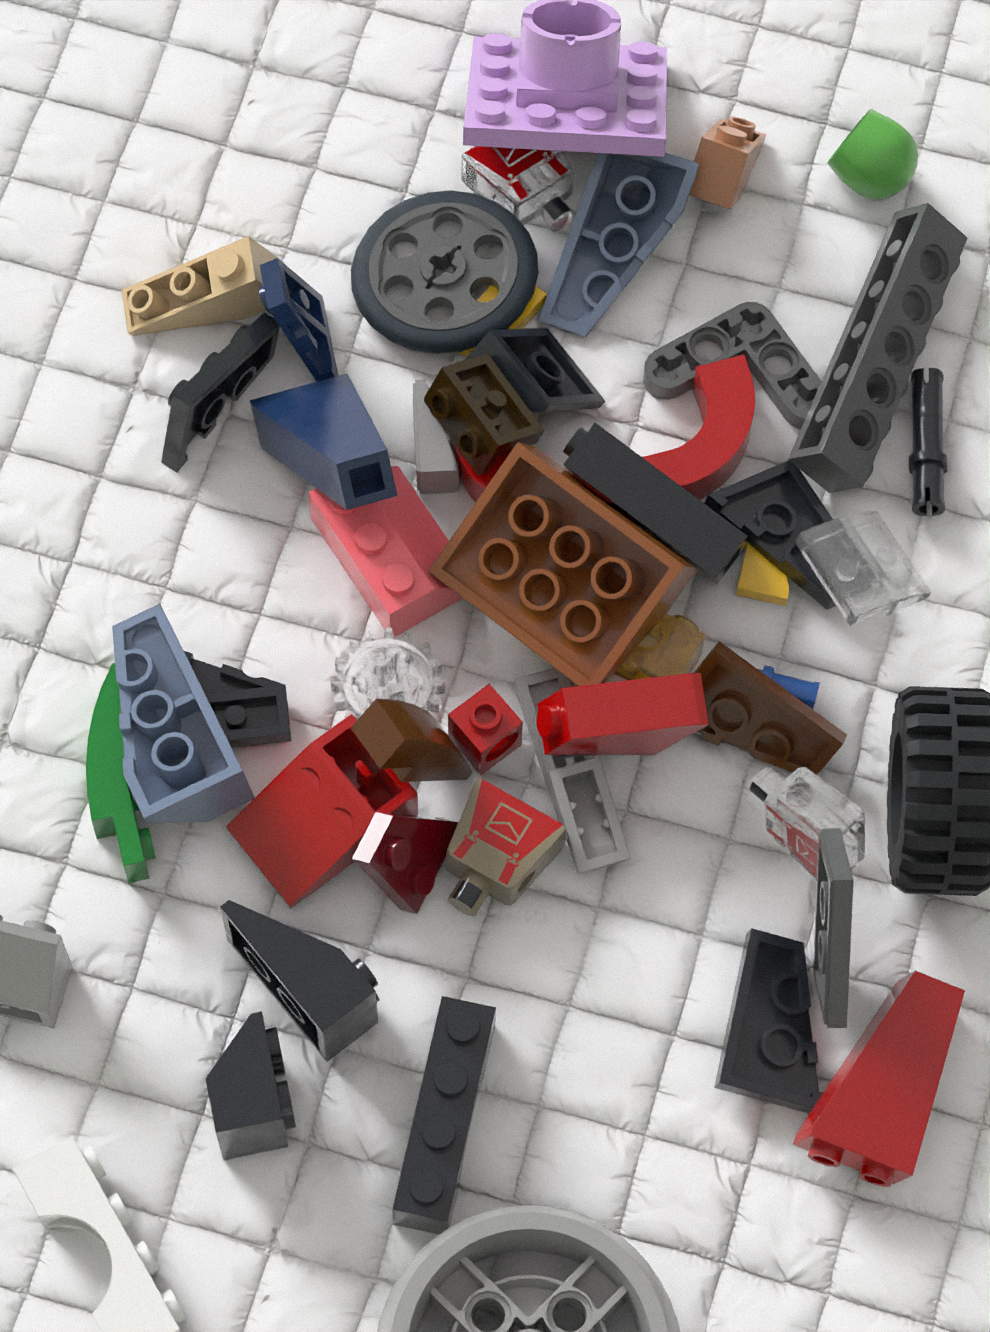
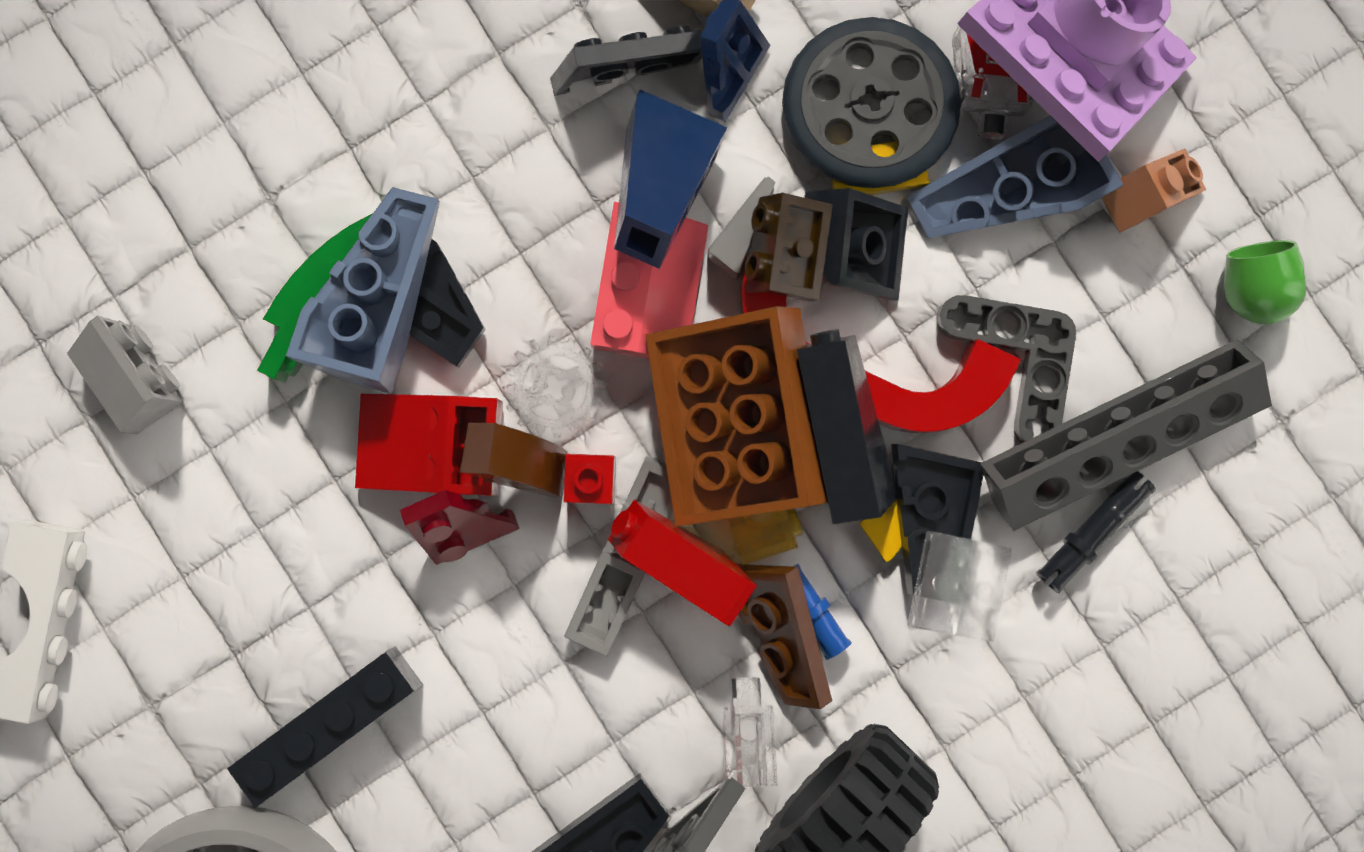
camera: 40 degrees right, 20 degrees up
black slope [205,1011,296,1160] -> none
black slope [220,900,380,1062] -> none
torso [446,777,567,916] -> none

